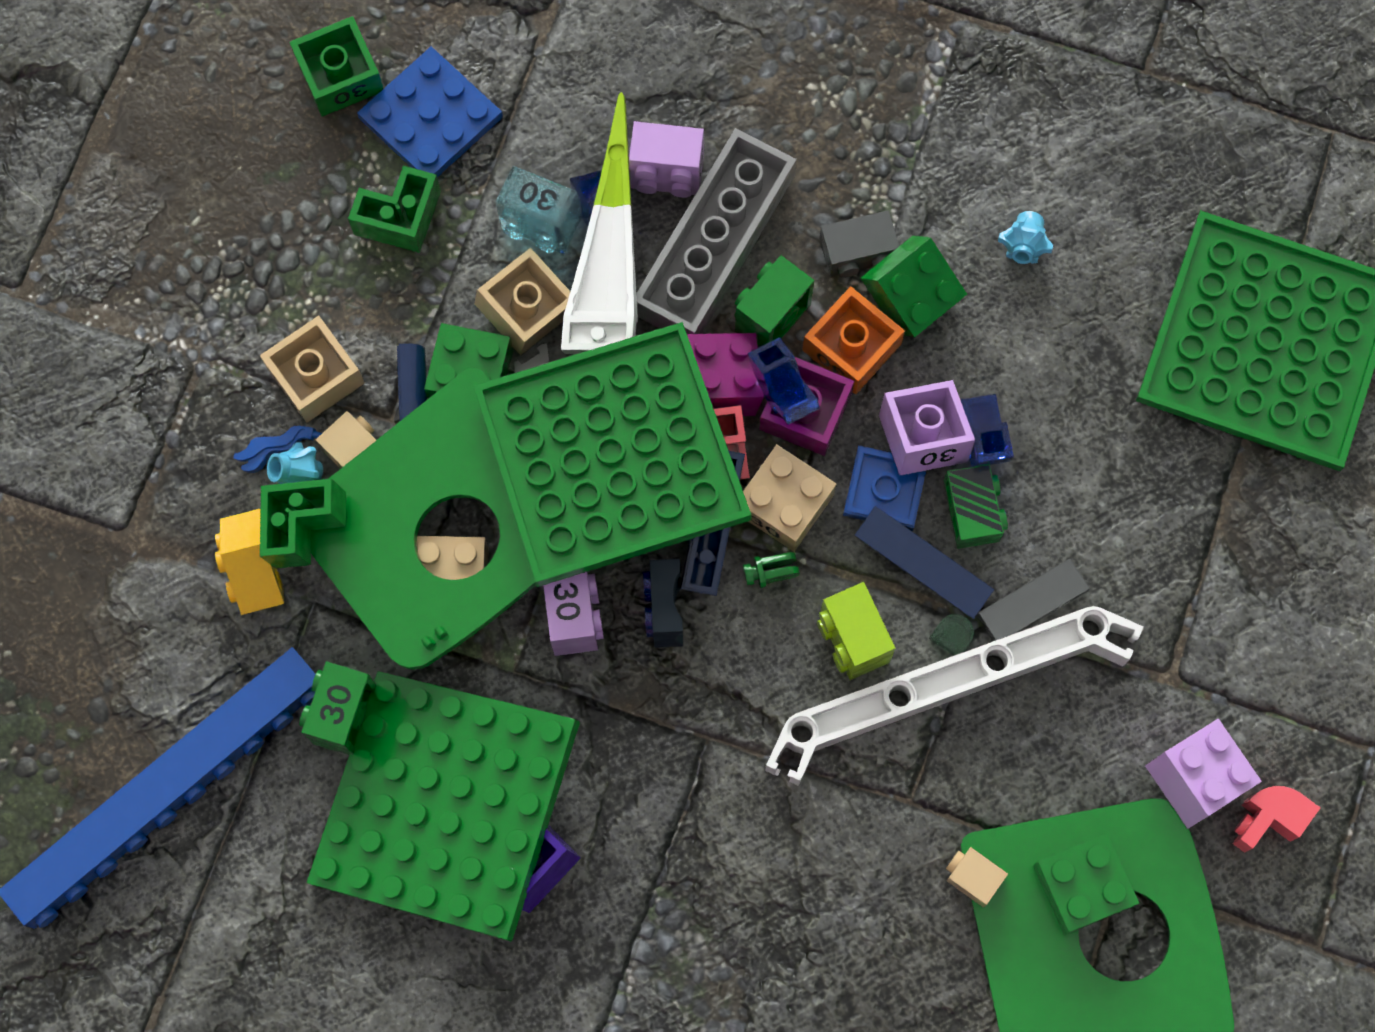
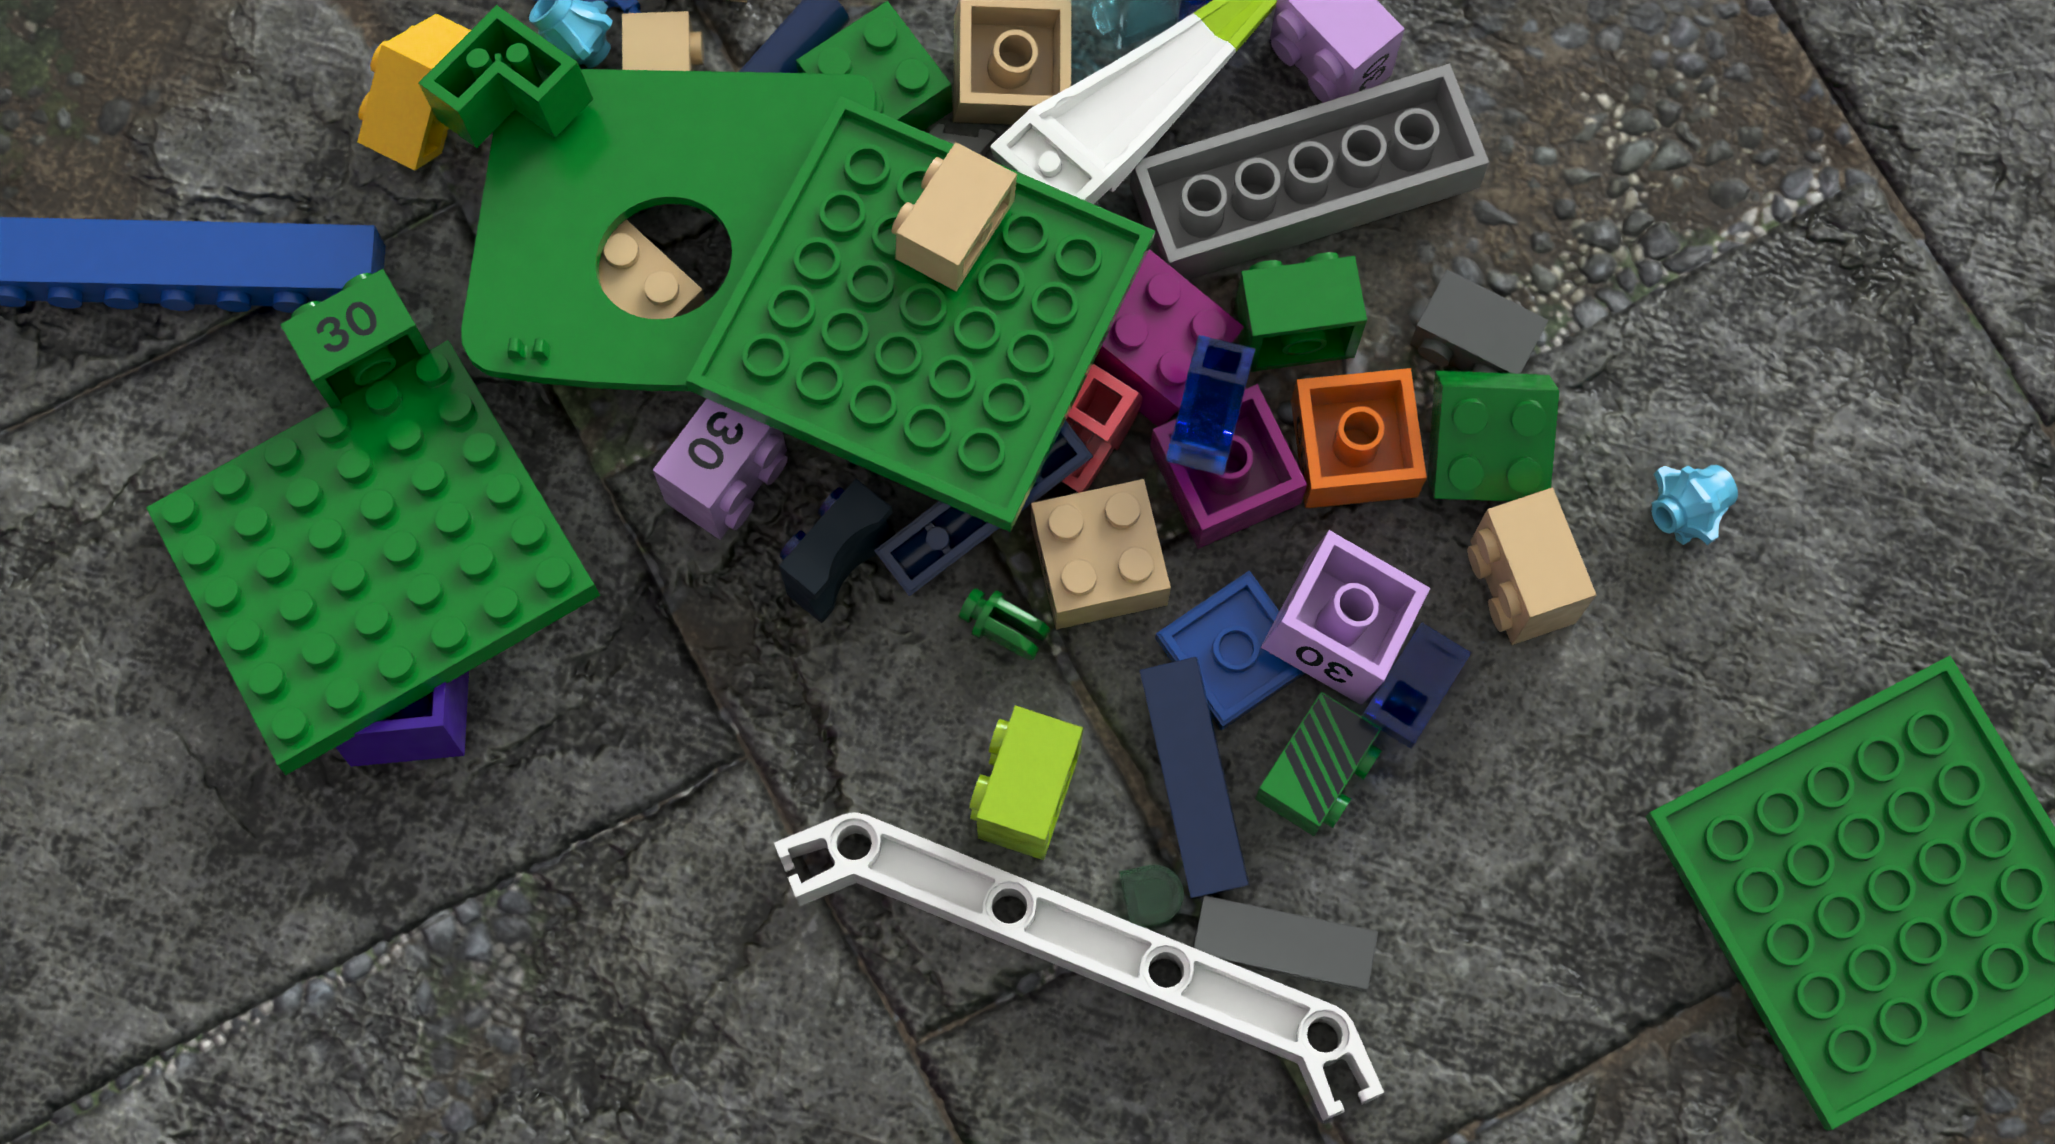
camera: 40 degrees right, 0 degrees up
none -> tan brick [892,142,1017,292]
none -> tan brick [1467,487,1596,645]

